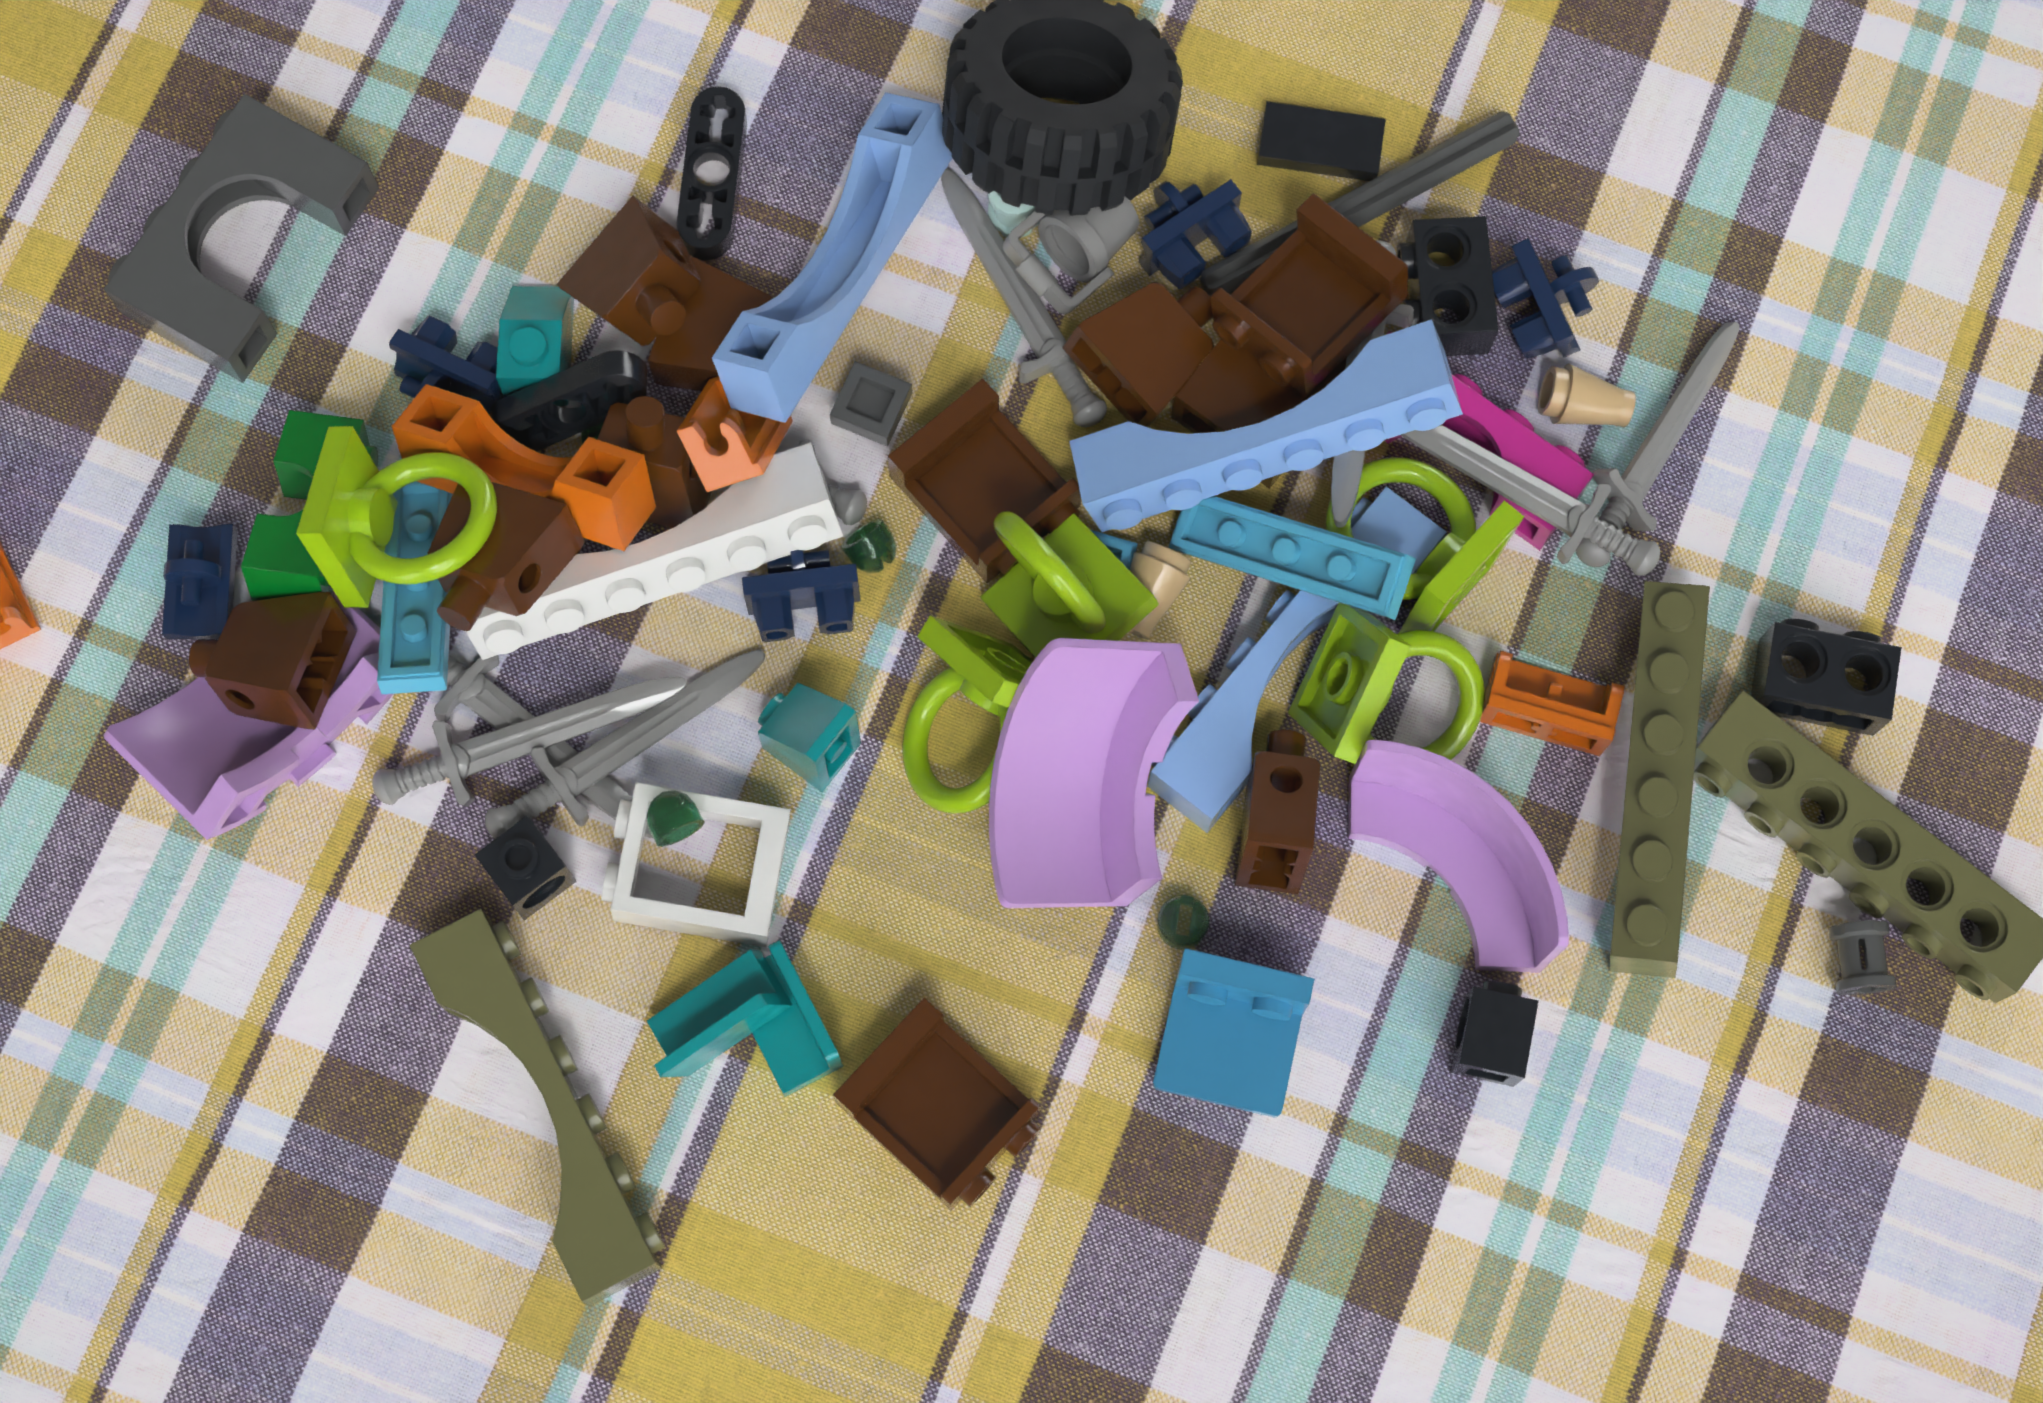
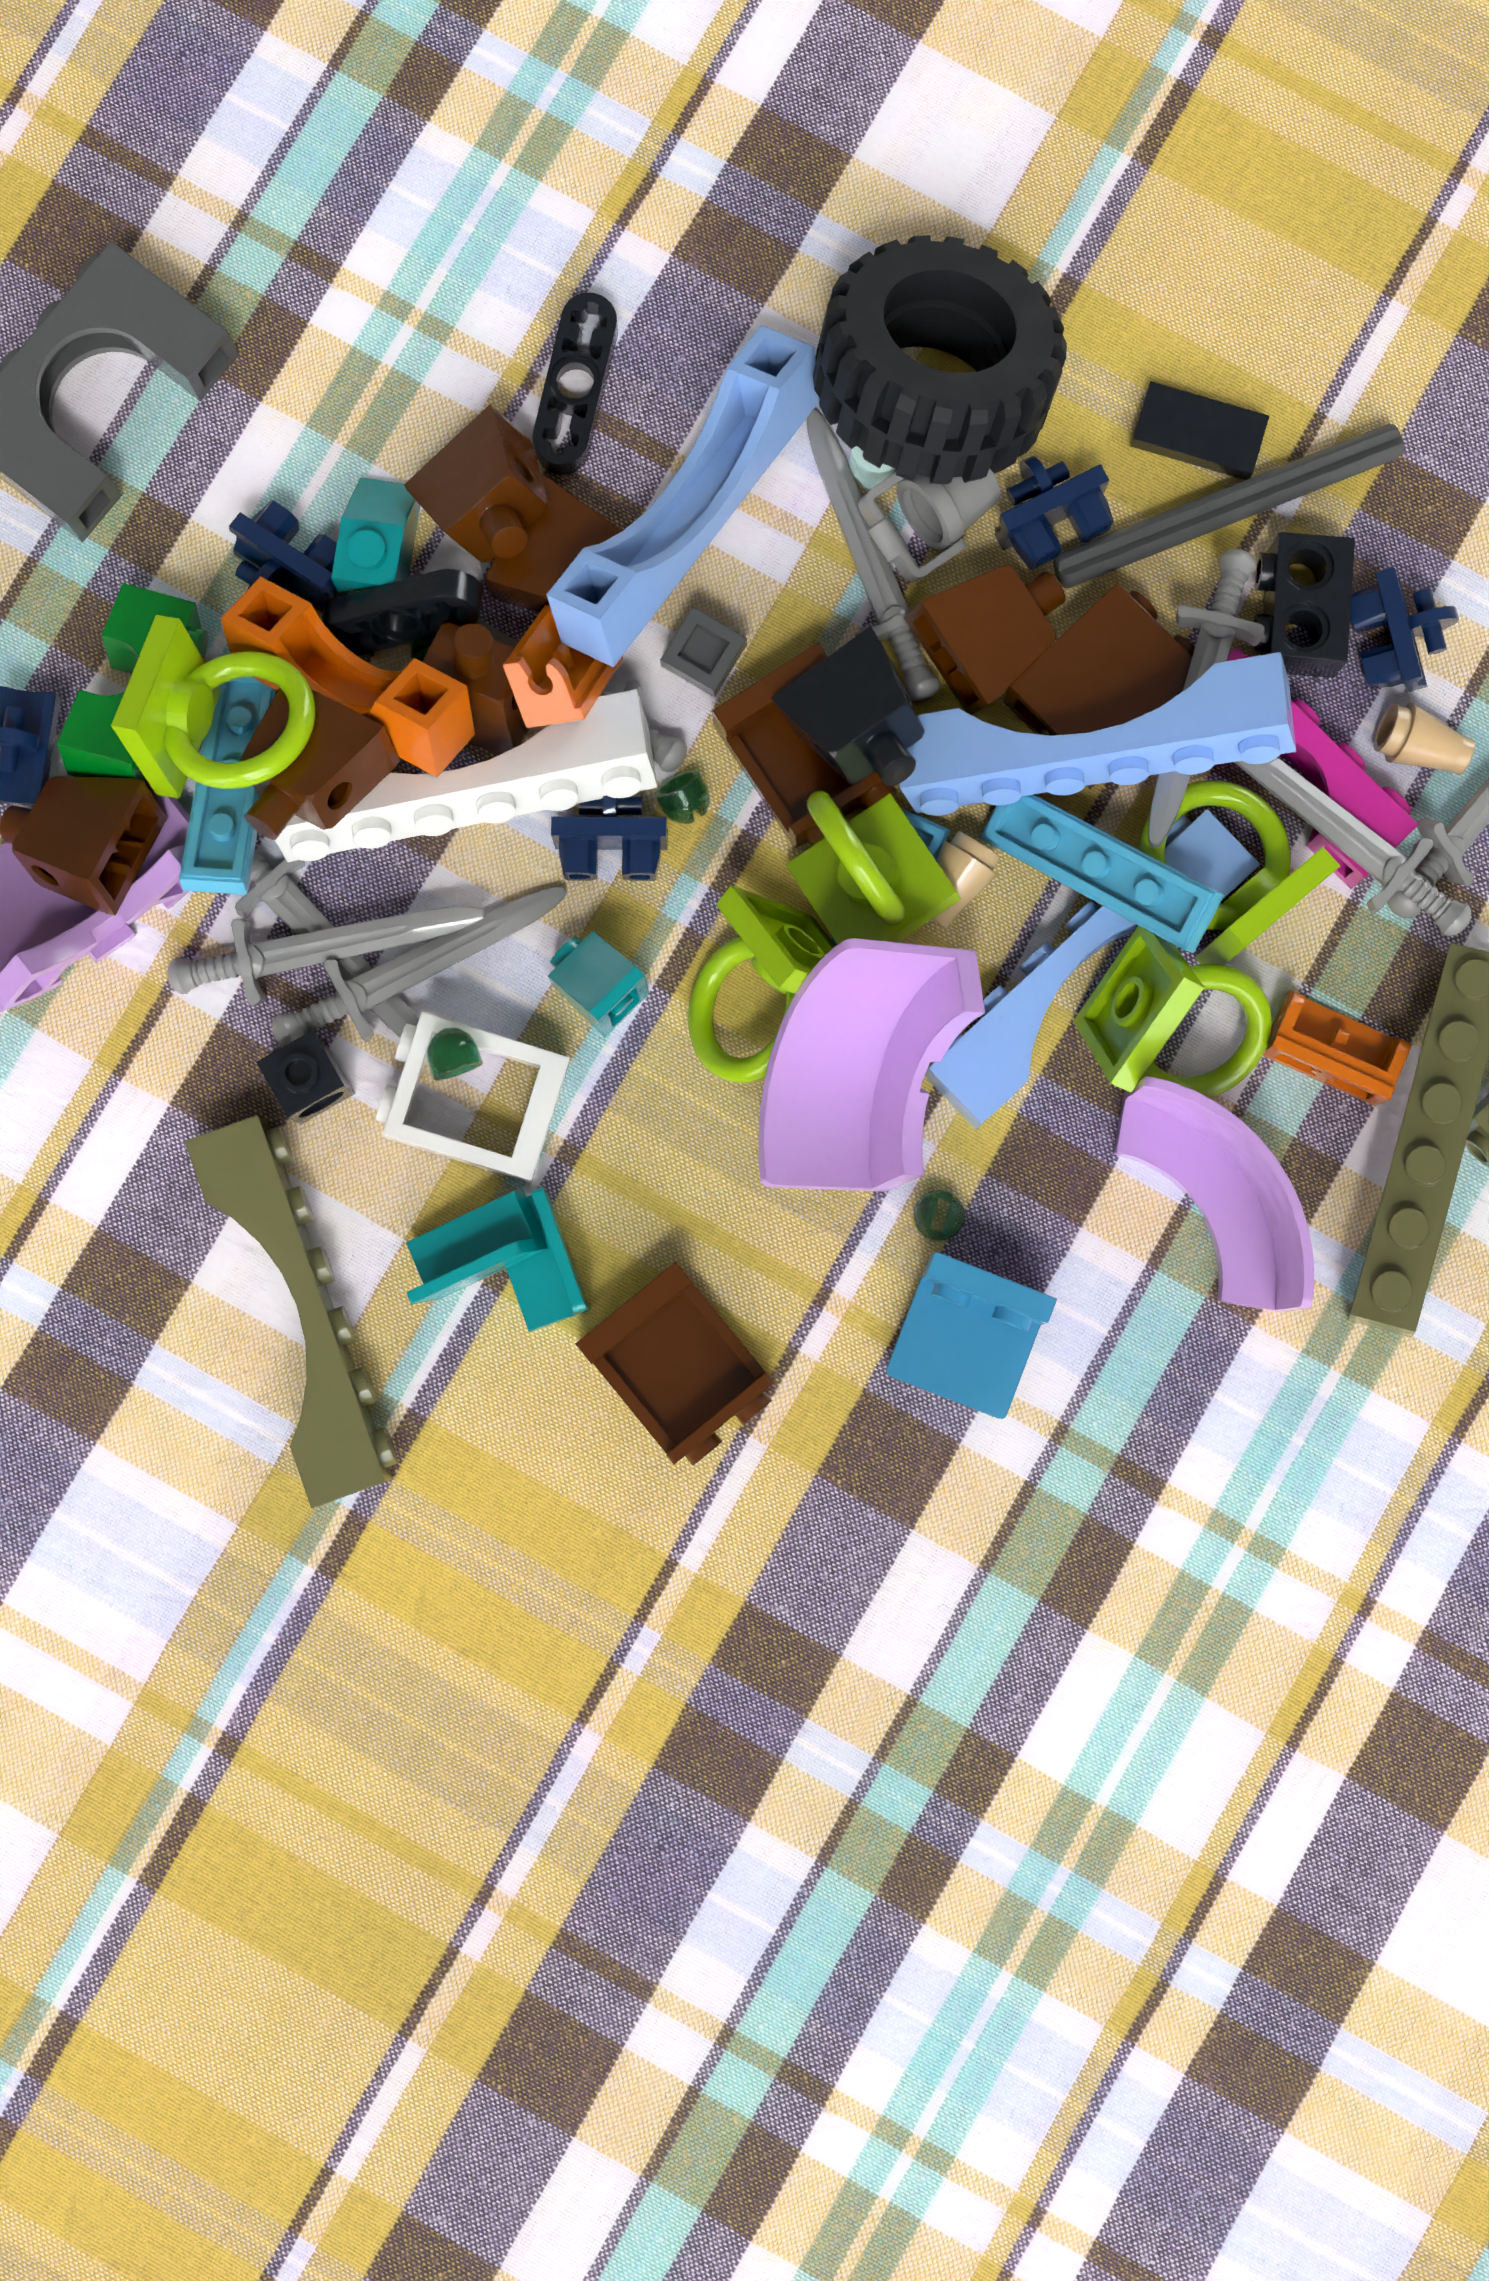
camera: 10 degrees right, 10 degrees up
reddish brown panel [1210,193,1408,397] -> none
reddish brown torso [1234,729,1321,894] -> none
black brick [1449,981,1539,1087] -> none
none -> black torso [771,626,925,786]

